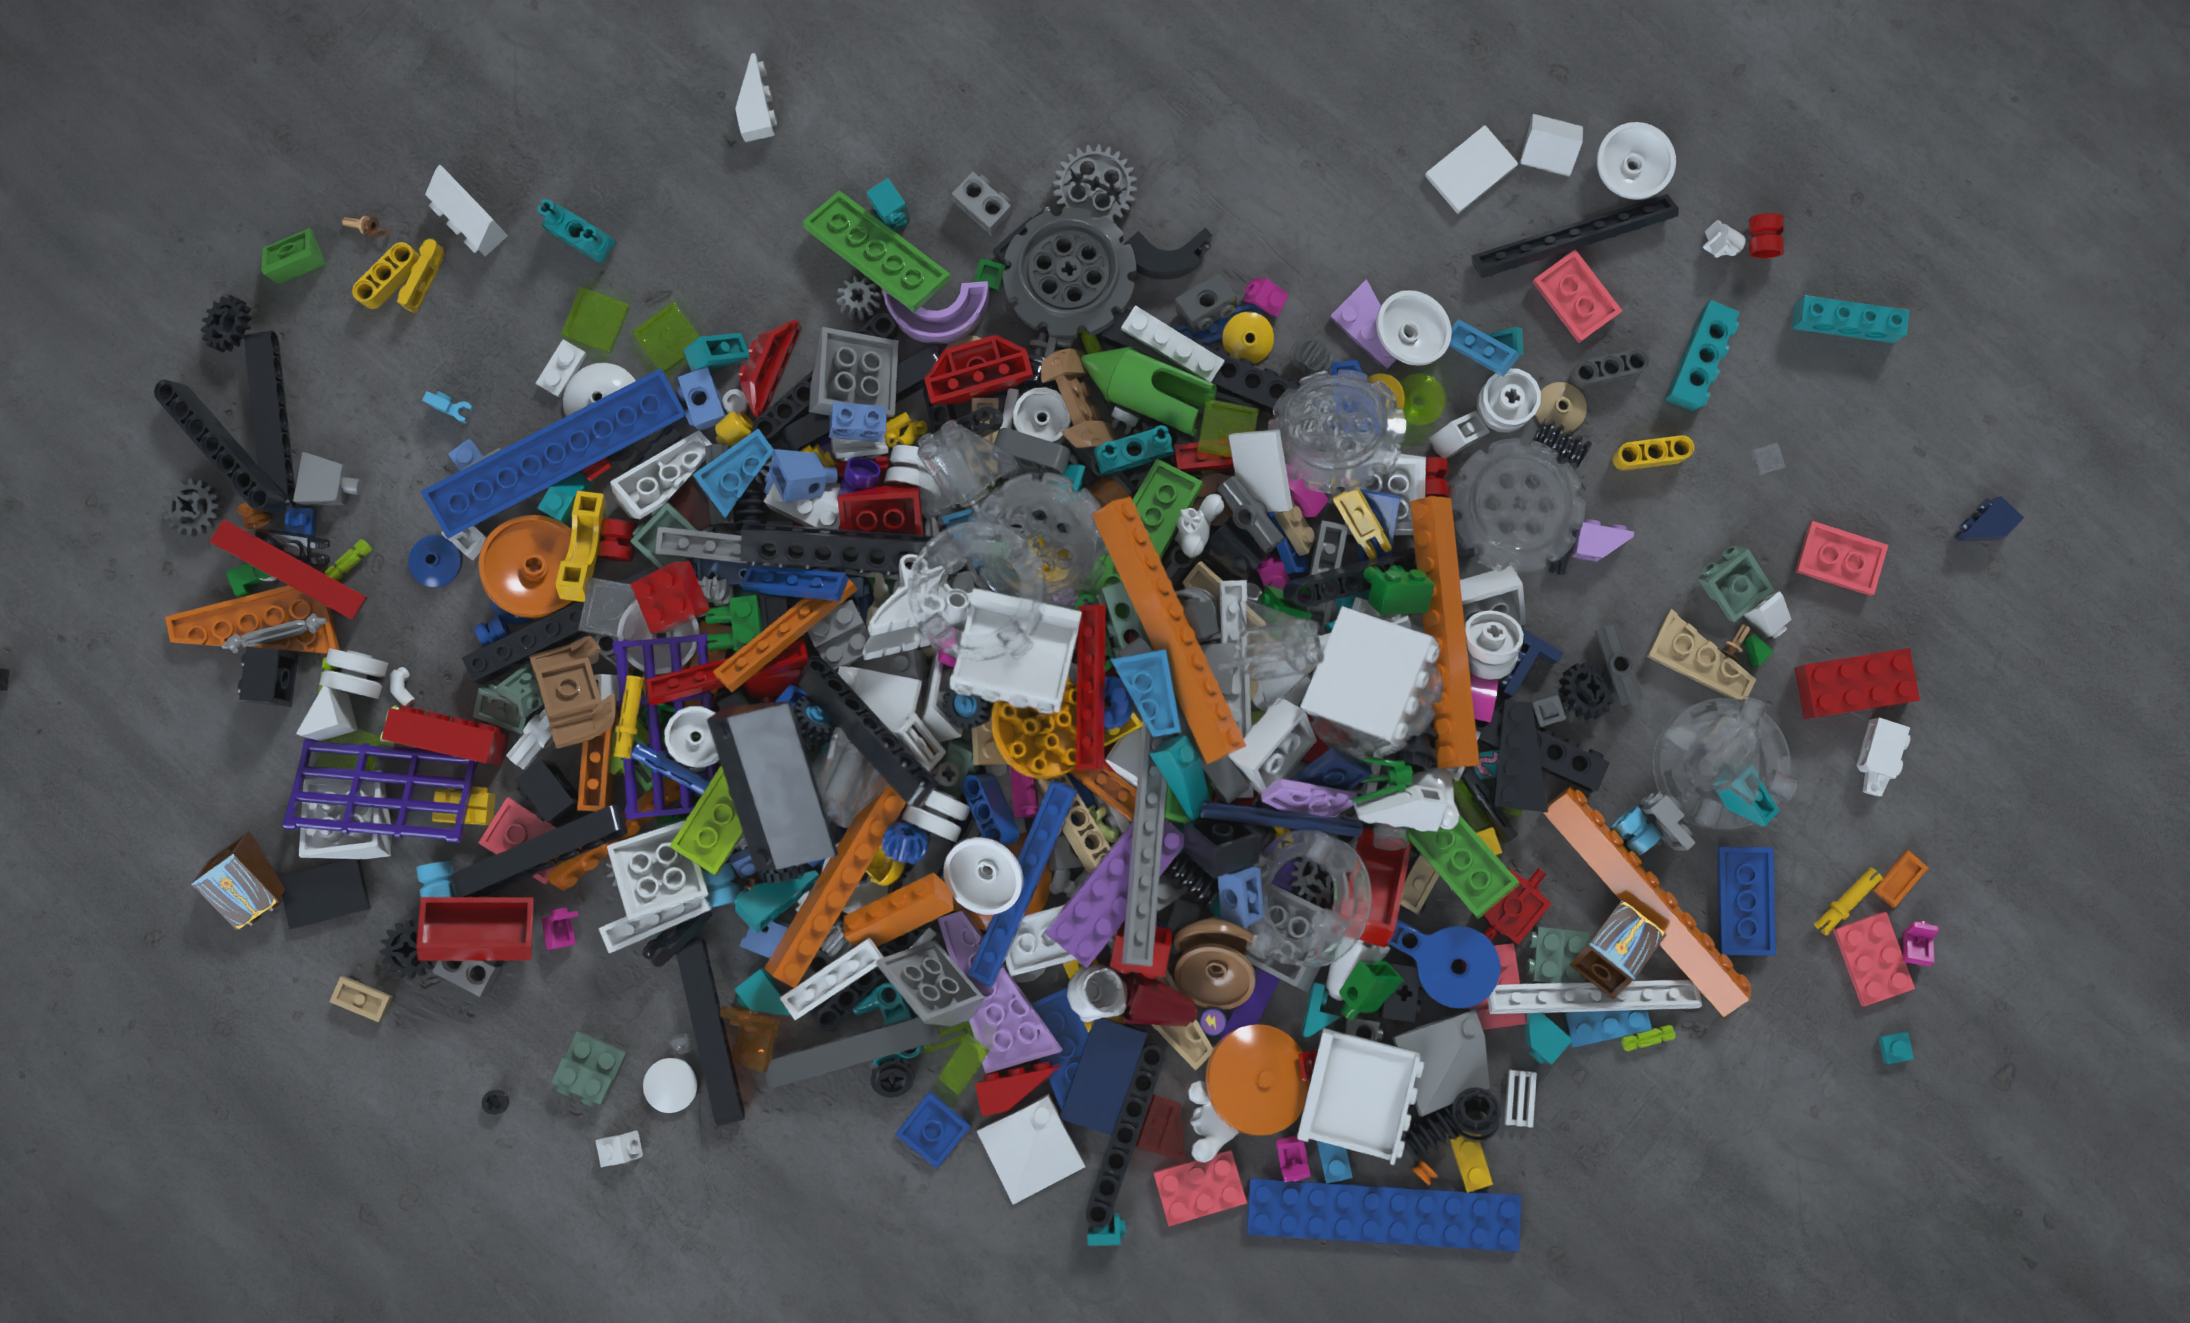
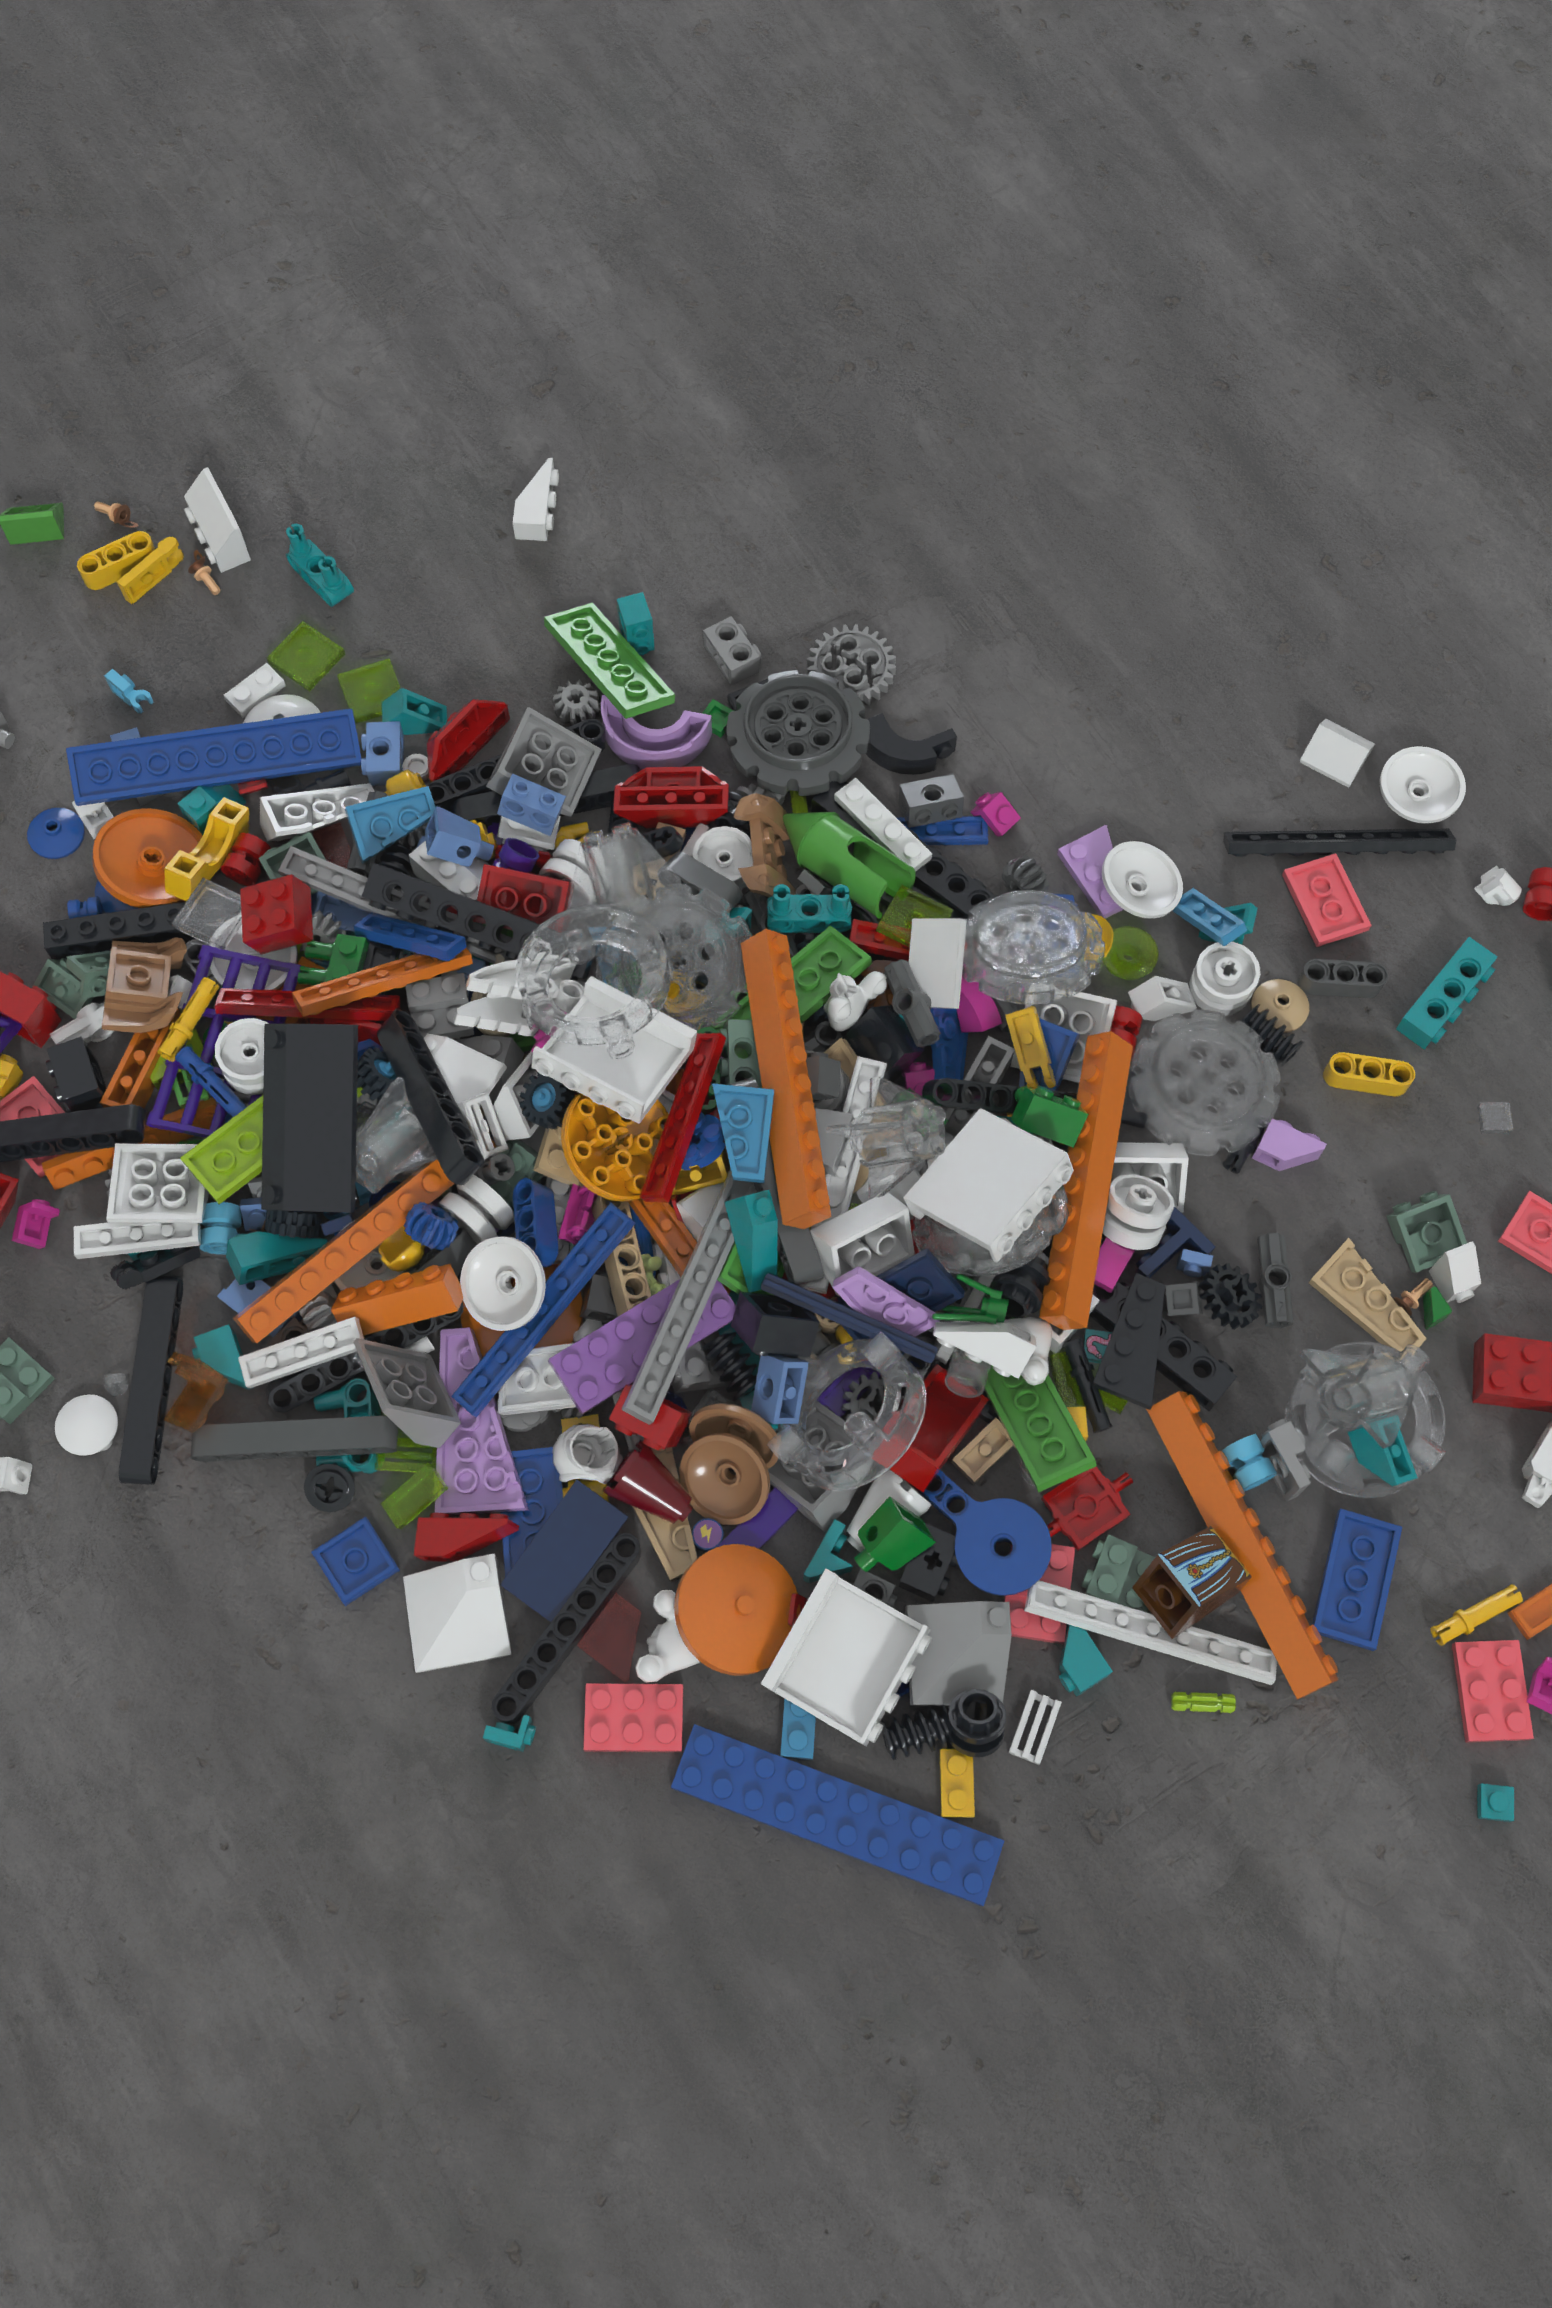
camera: 15 degrees right, 15 degrees down
yellow dish [1222,312,1274,364] -> none
tan plate [1274,497,1316,556] -> none
dark pink bracket [1276,1135,1311,1182] -> none
orange bush [1411,1159,1438,1186] -> none
white tile [1425,125,1519,214] -> none
dark azure wing [1563,1010,1652,1048] -> none
none -> light nougat piece [188,550,221,595]
none -> medium blue plate [1176,1249,1213,1277]

